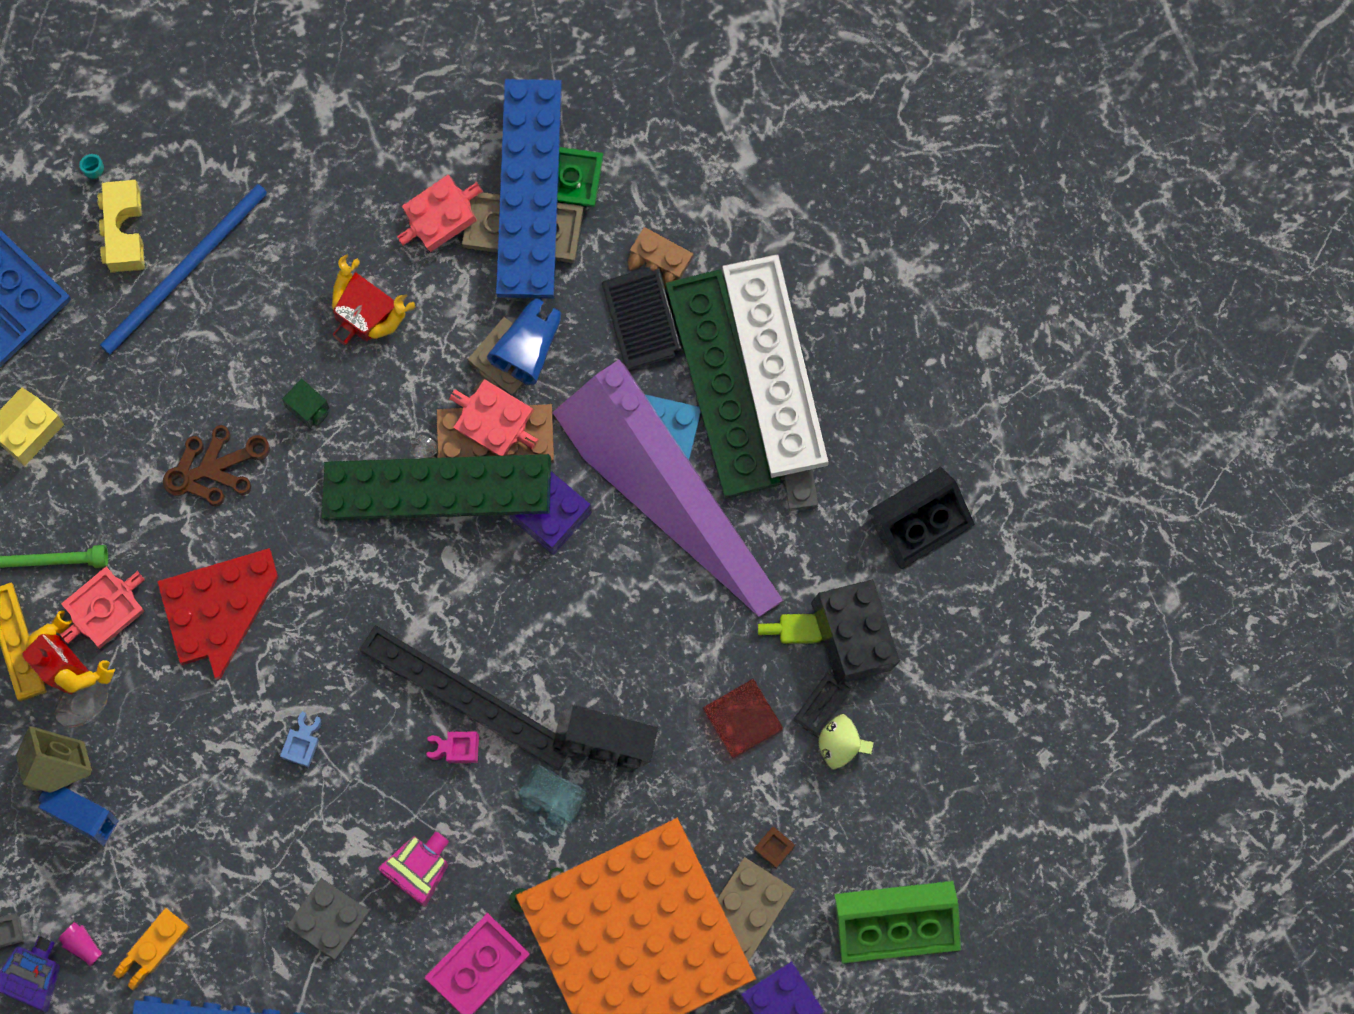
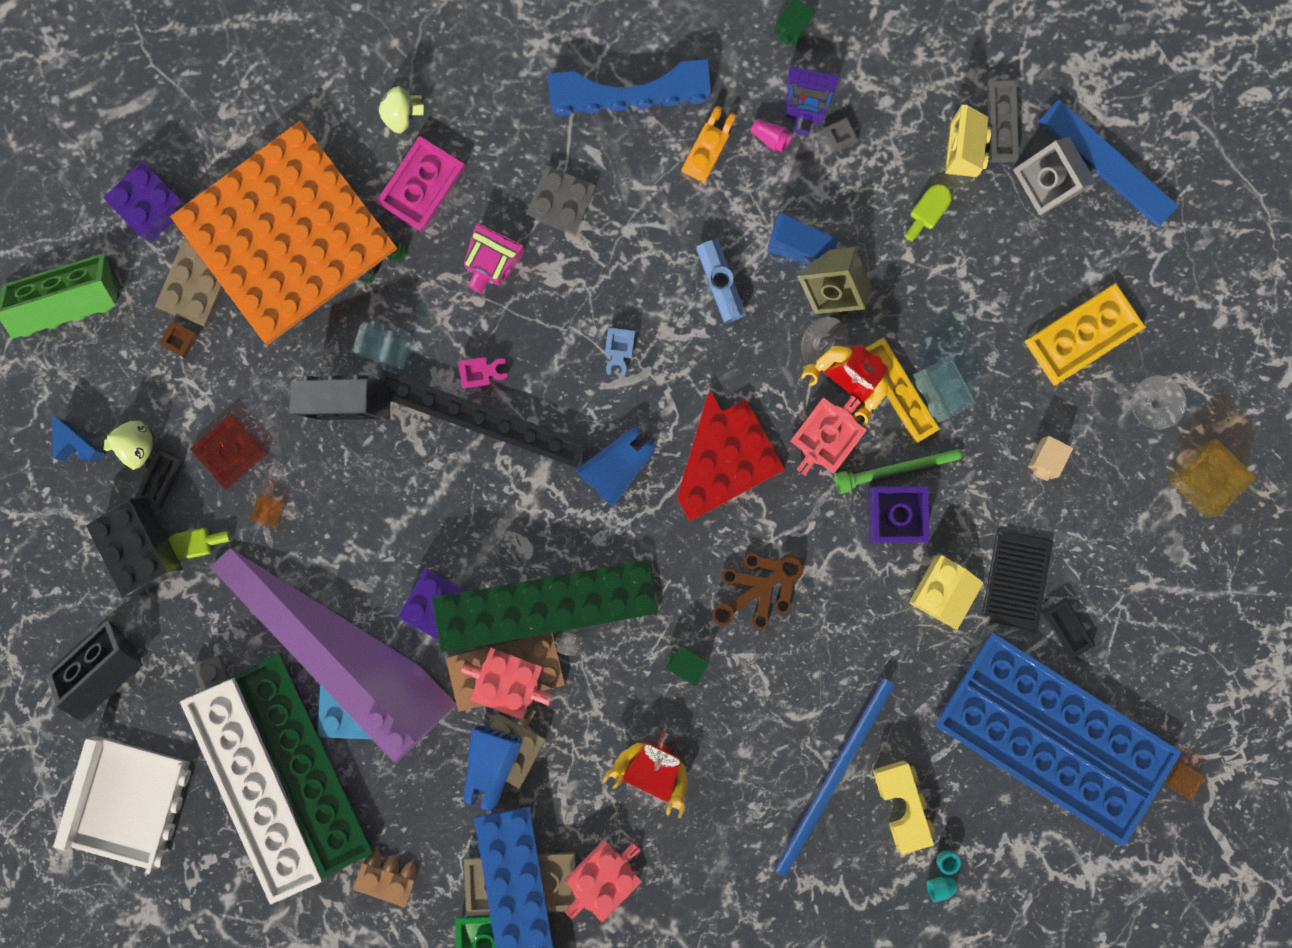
camera: 170 degrees right, 10 degrees up
black window [602,266,682,371] -> none
none -> blue slope [52,417,106,462]
none -> white panel [53,736,191,874]
none -> clear orange tile [249,494,286,529]
none -> blue piece [576,426,656,507]
none -> medium blue piece [696,239,746,323]
none -> dark purple brick [868,487,930,544]
none -> teal hose [927,877,958,903]

